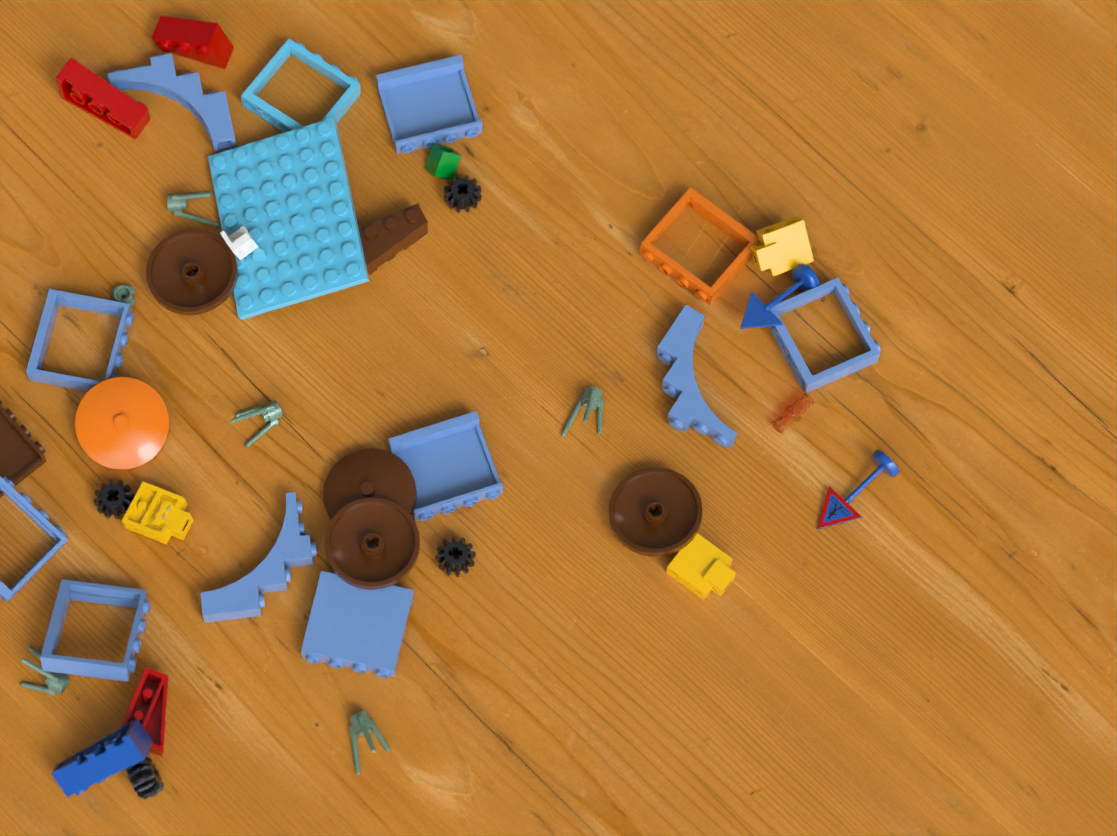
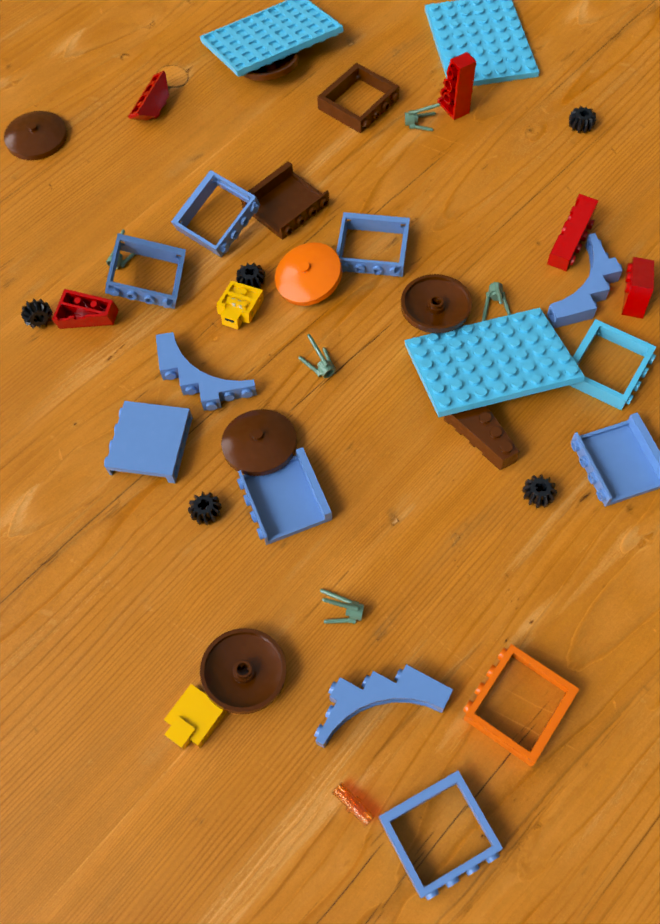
camera: 95 degrees right, 5 degrees down
blue wedge [51,719,153,797] -> none
sand green plate [112,285,135,307] -> none
white panel [220,226,259,260] -> none
reddish brown dish [325,498,420,590] -> none
sand green plant [348,711,391,775] -> none
green panel [425,144,462,179] -> none
blue piece [740,263,819,329] -> none
yellow piece [750,216,814,276] -> none
blue piece [818,449,900,529] -> none

